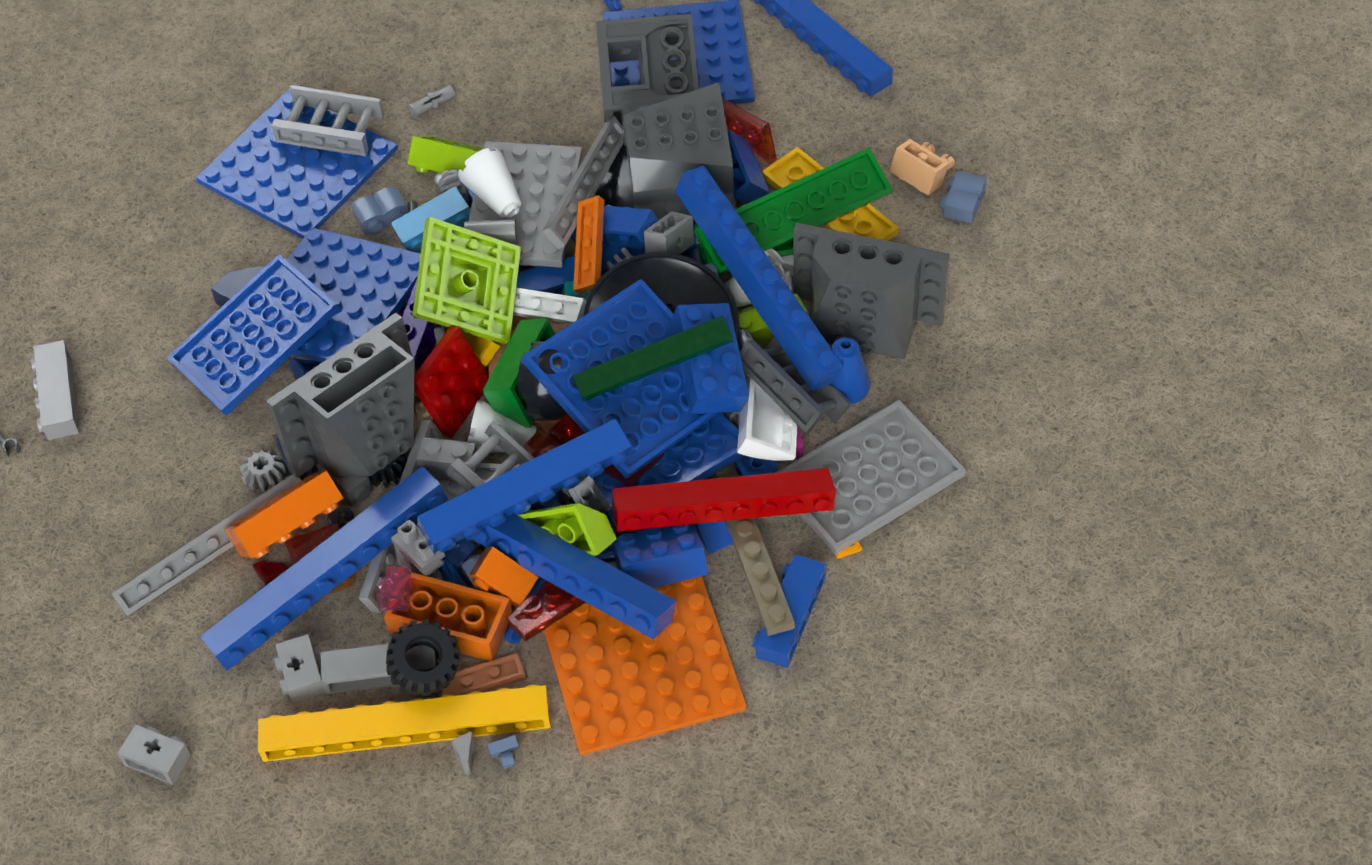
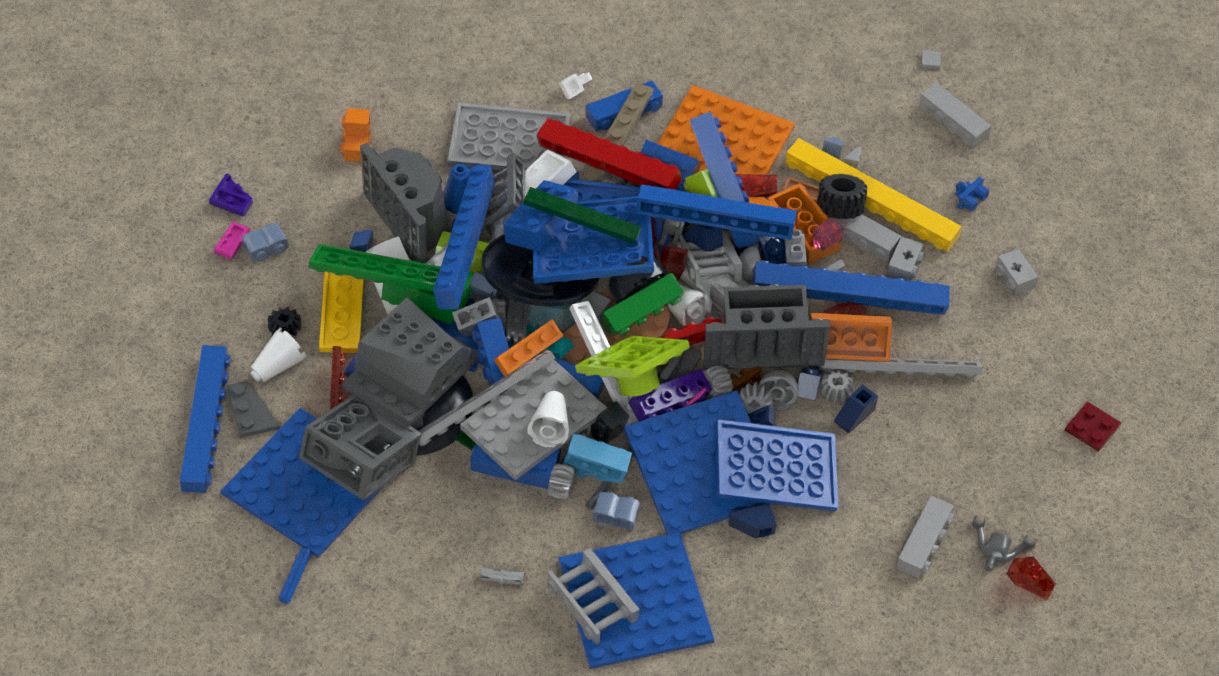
camera: 145 degrees left, 0 degrees up
lime slope [407,135,484,174] -> none
light grey brick [464,219,517,245] -> none
light nougat brick [889,139,955,196] -> none
none -> dark purple wing [209,173,253,217]
none -> dark pink plate [214,222,250,260]
none -> dark grey wing [227,381,280,438]
none -> white cone [250,328,307,382]
none -> black gear [268,307,301,336]
none -> orange brick [340,108,371,162]
none -> white plate [559,72,592,99]
none -> dark blue slope [834,384,878,433]
none -> blue hips [955,177,989,212]

